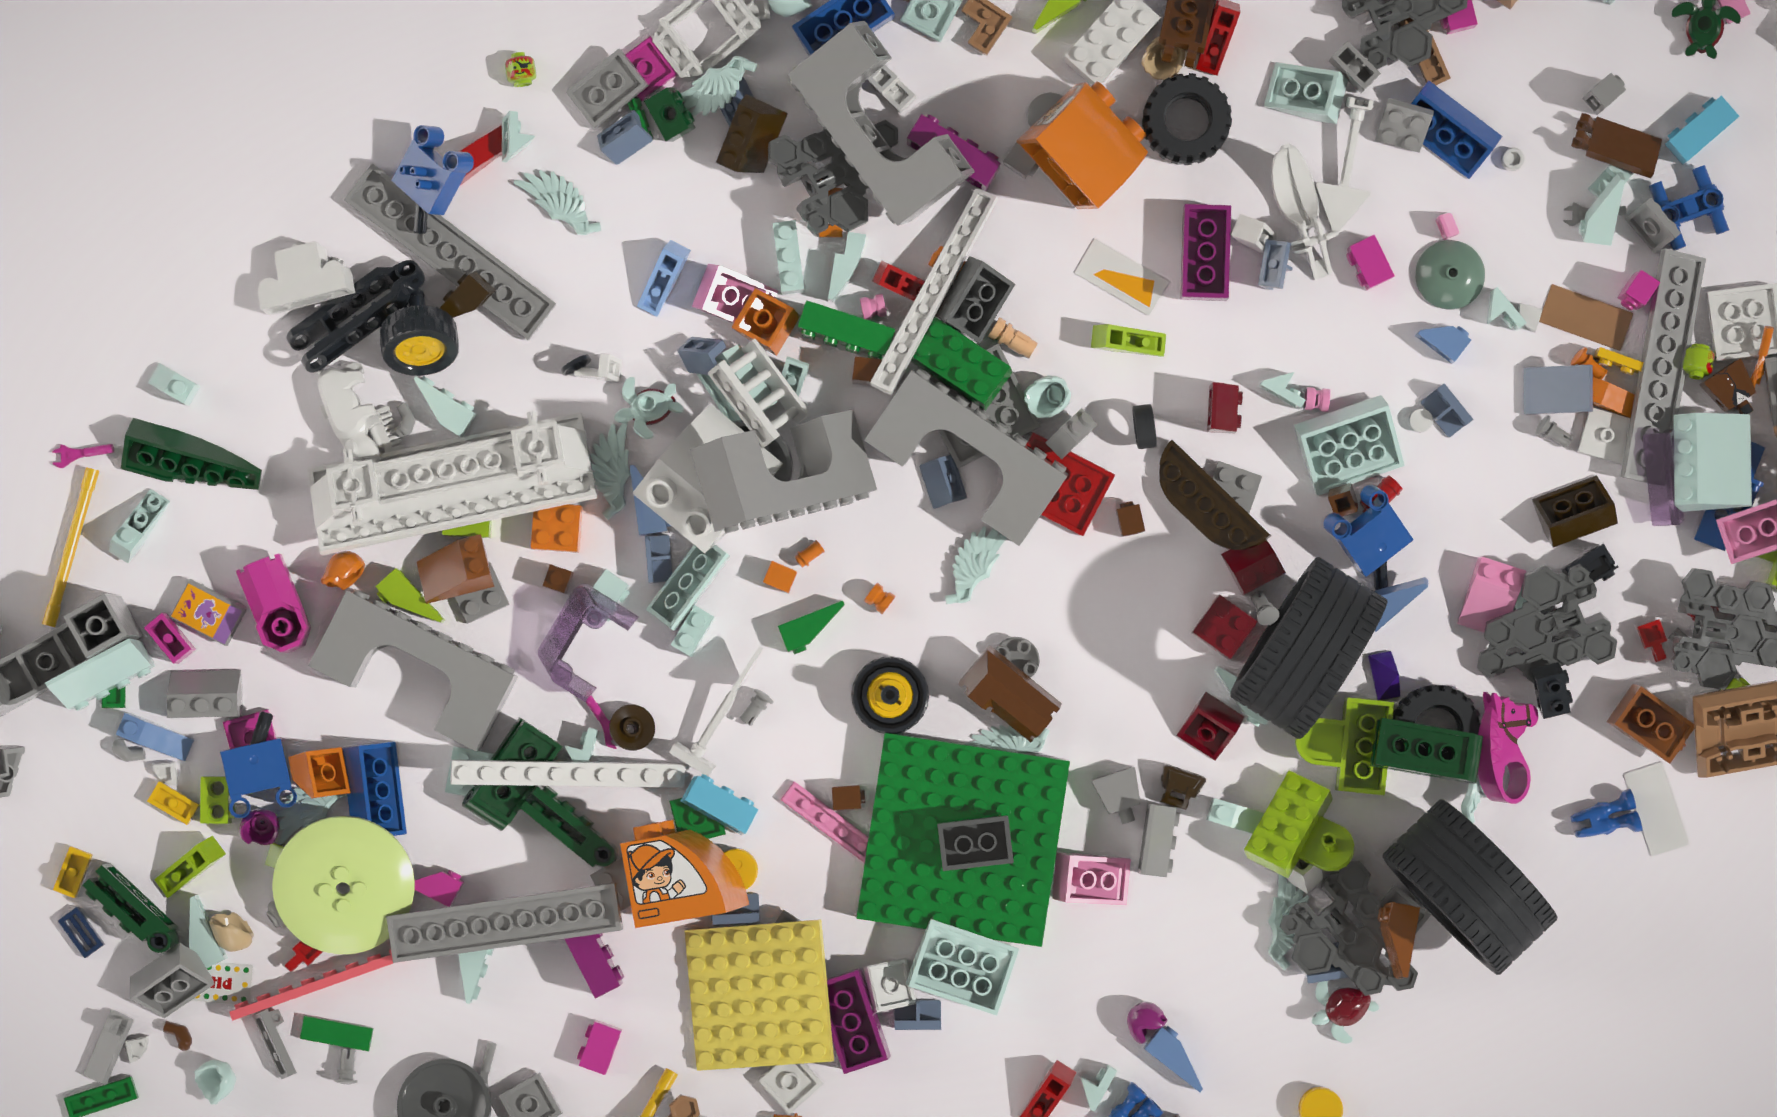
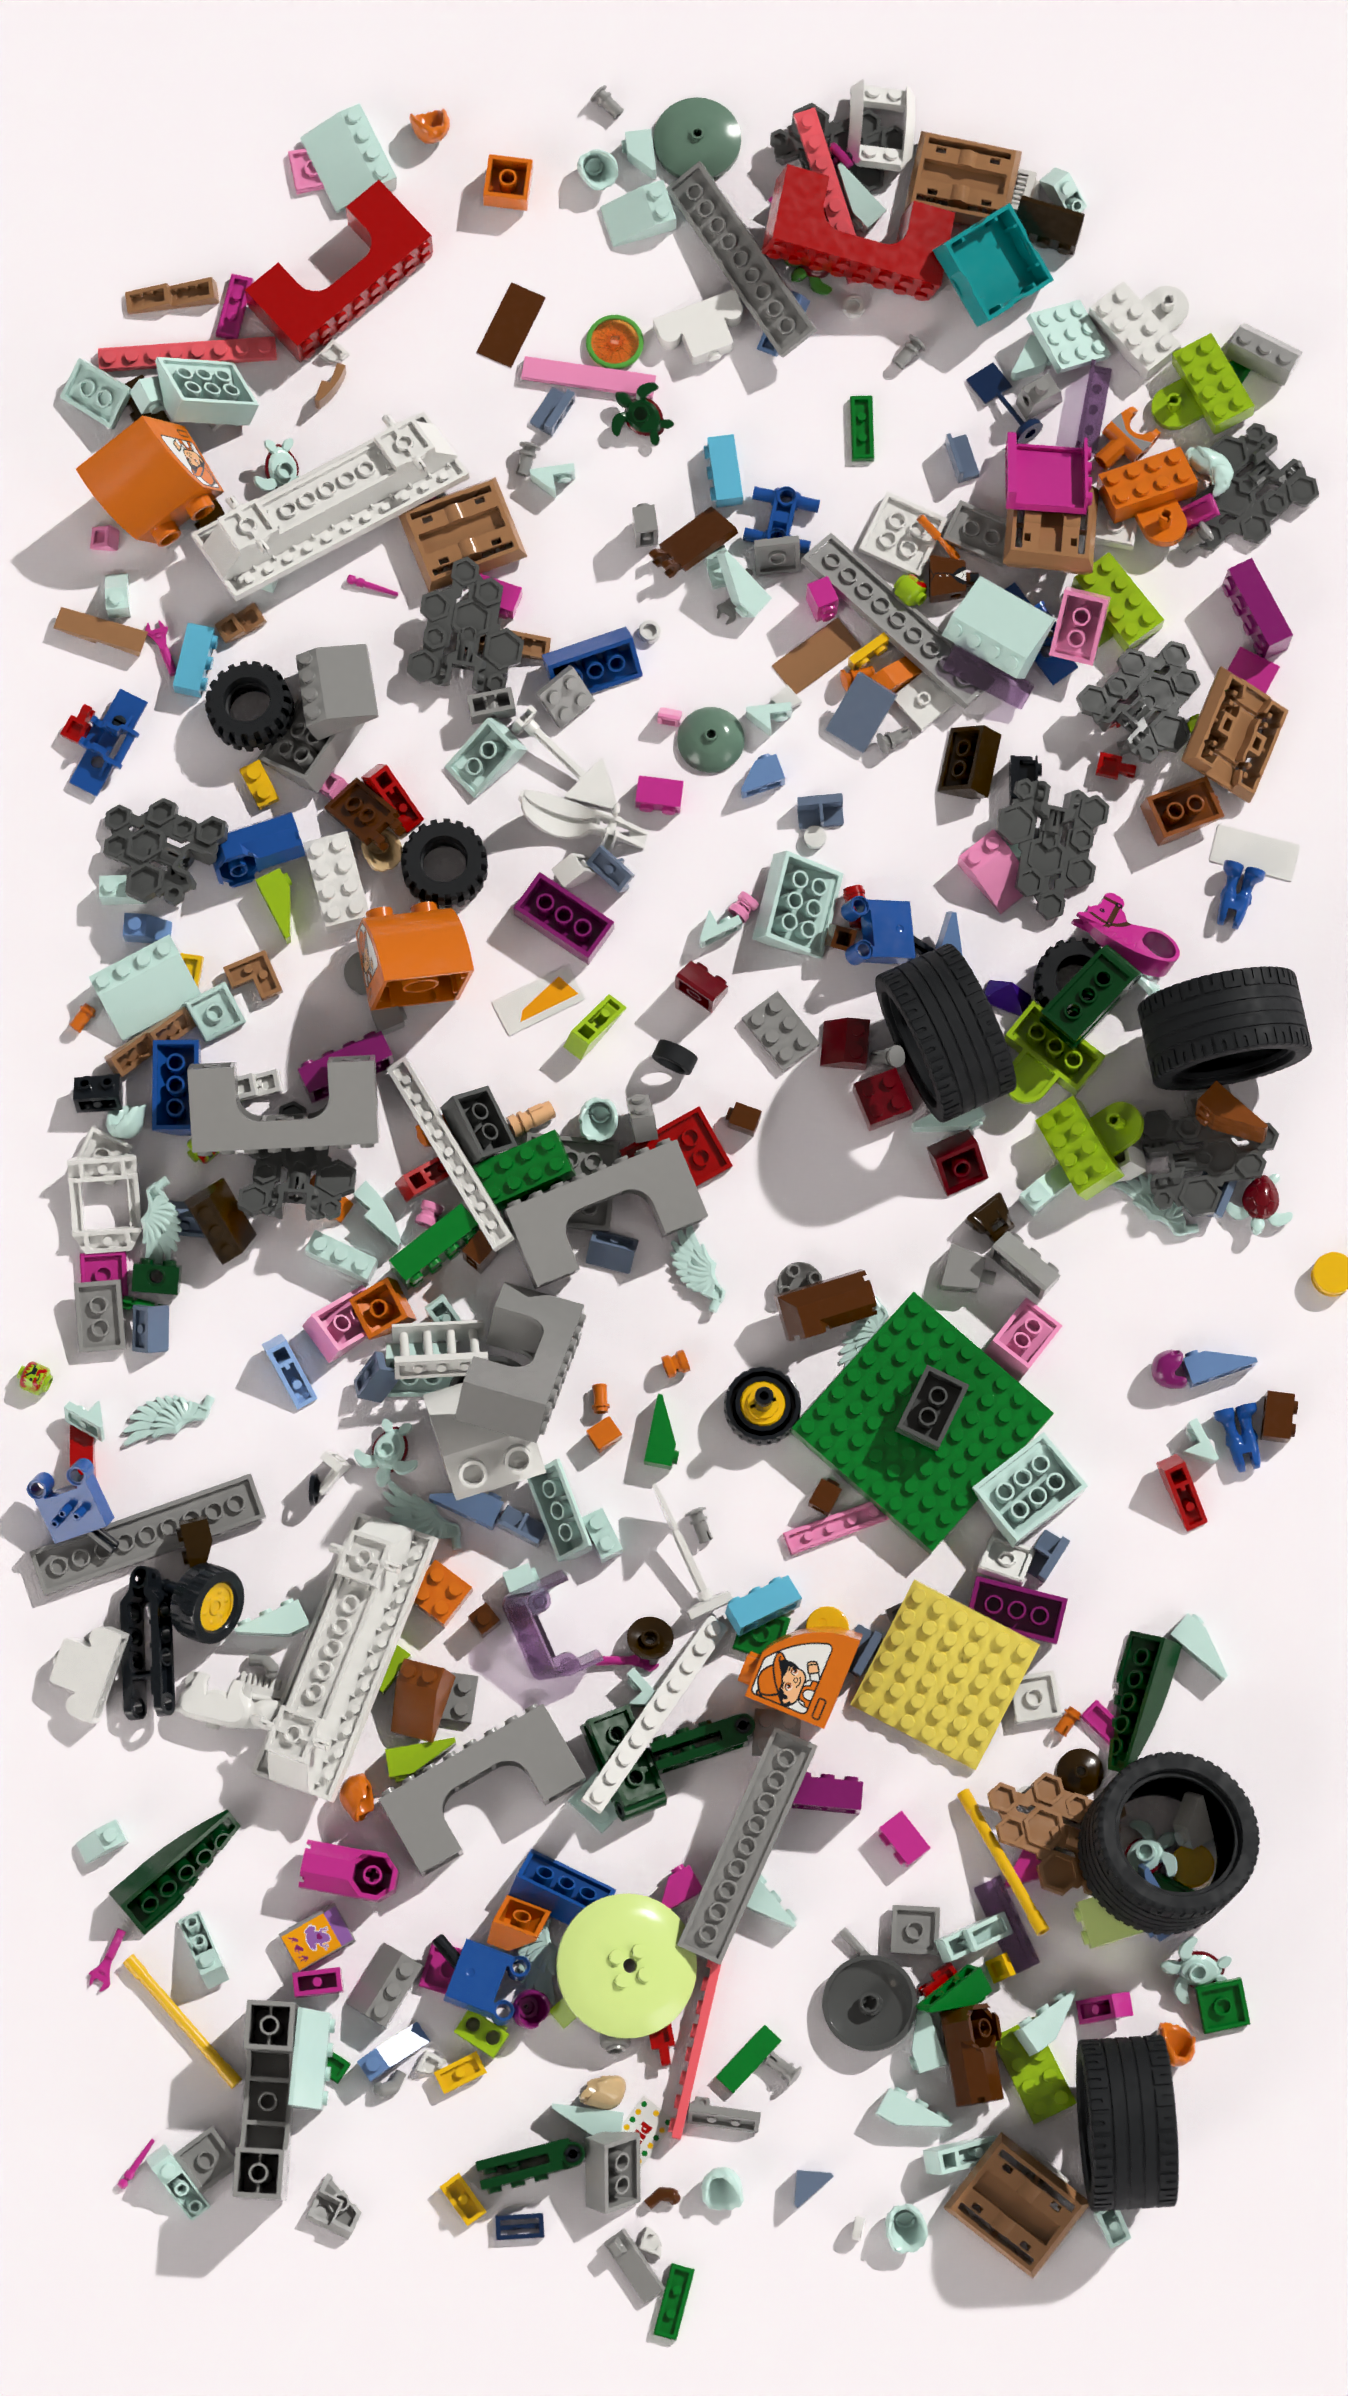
camera: 60 degrees left, 10 degrees down
lime slope [154,835,226,898] -> none
dark brown plate [1159,440,1272,550] -> none
black brick [1531,662,1573,719] -> none

